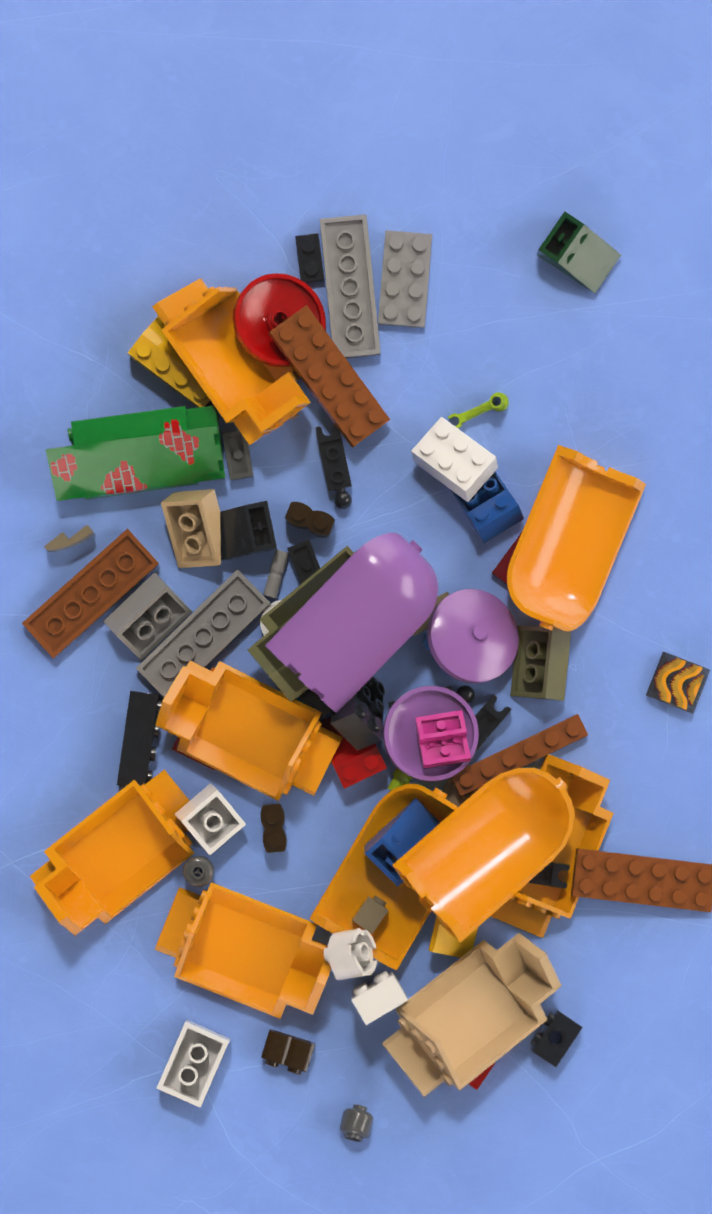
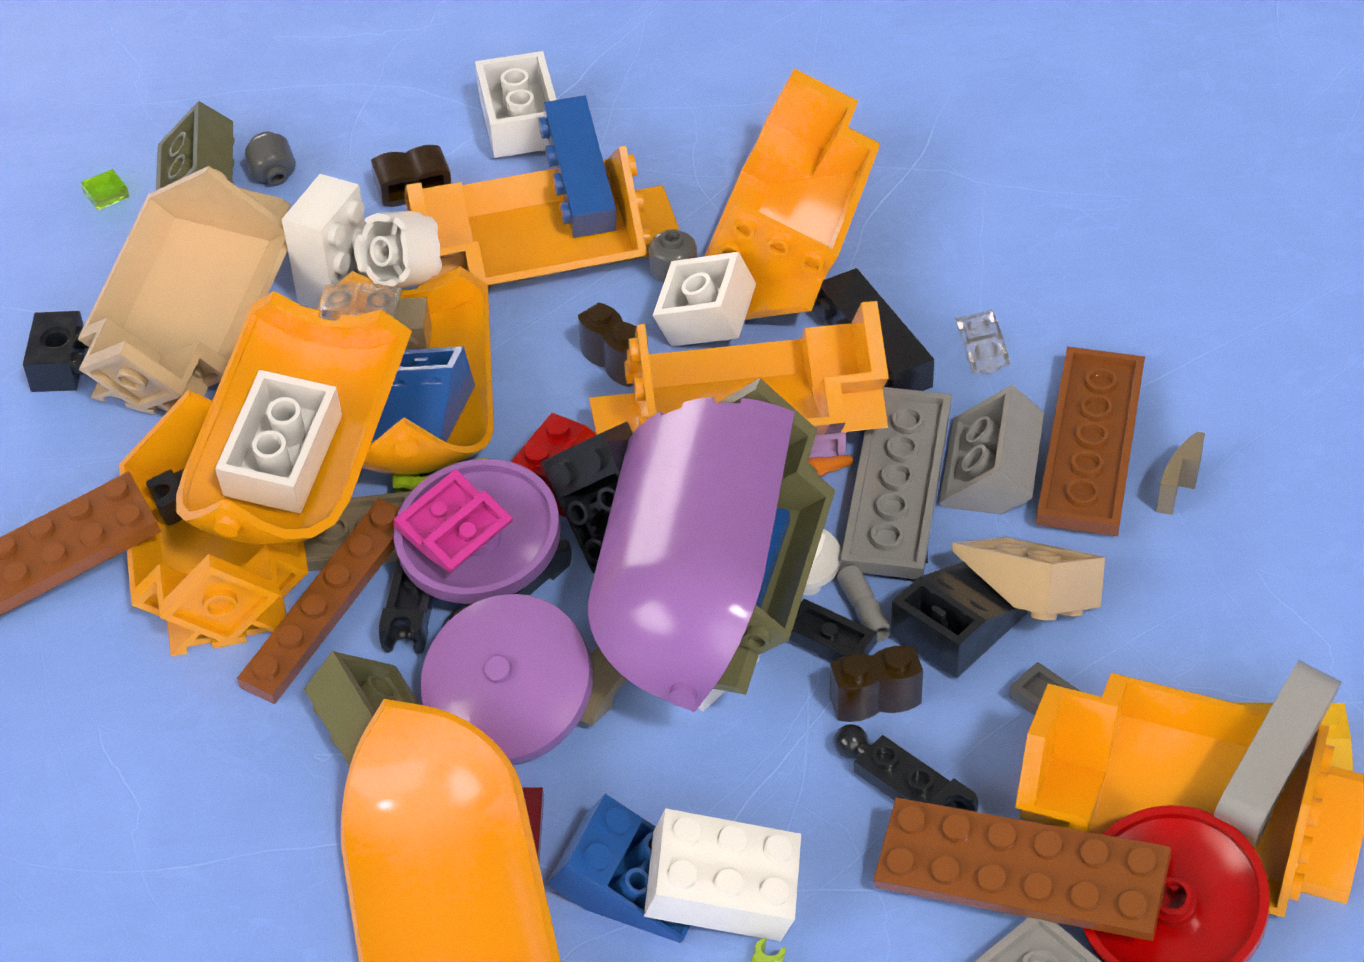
camera: 145 degrees right, 40 degrees down
green panel [45,405,225,501] -> none
slope [646,652,710,714] -> none
none -> clear neon green tile [81,169,130,210]
none -> olive slope [156,101,235,190]
none -> white brick [215,370,342,514]
none -> clear slope [317,282,402,321]
none -> blue brick [538,95,616,238]
none -> clear slope [955,310,1010,374]
none -> light grey beam [1214,660,1342,848]

